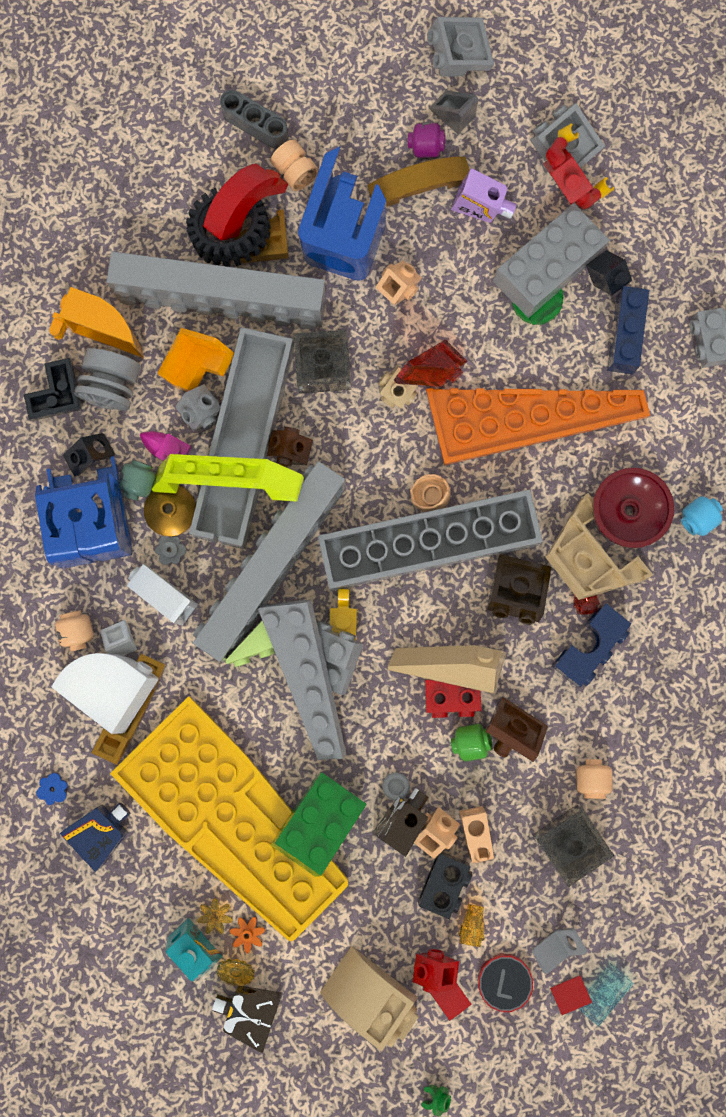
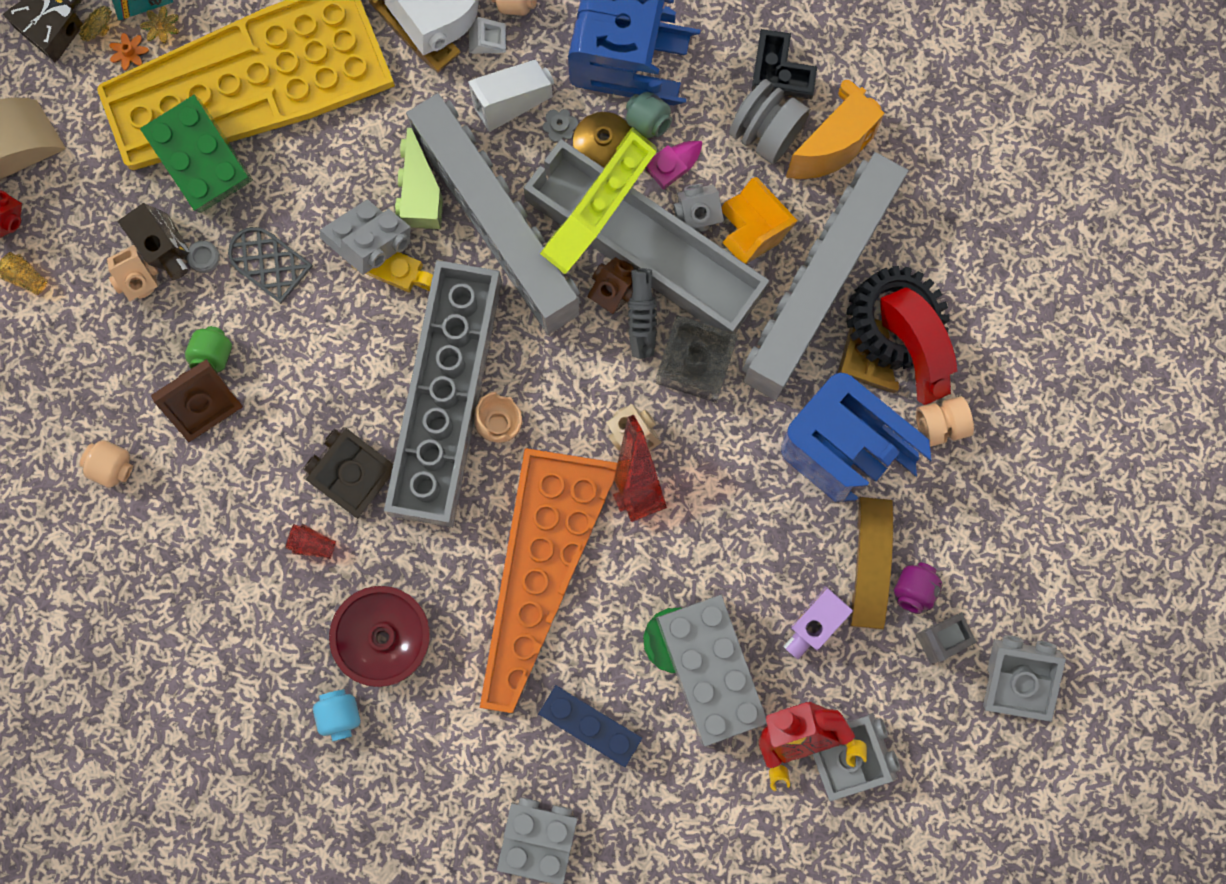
camera: 110 degrees right, 5 degrees down
black bracket [63,433,115,477] -> none
dark grey beam [220,90,289,149] -> none
light grey wing [258,599,346,760] -> none
light nougat brick [375,261,422,305] -> none
tan wedge [388,645,506,693] -> none
black brick [418,852,473,920] -> none
red brick [424,680,481,718] -> none
light nougat leg [459,806,494,864] -> none
clear smoke brick [532,805,614,887] -> none
tan wing [545,493,653,600] -> none
dark blue arch [551,603,631,687] -> none
black brick [586,250,632,296] -> none
none -> dark grey window [228,227,313,304]
none -> dark grey hinge [628,268,657,359]

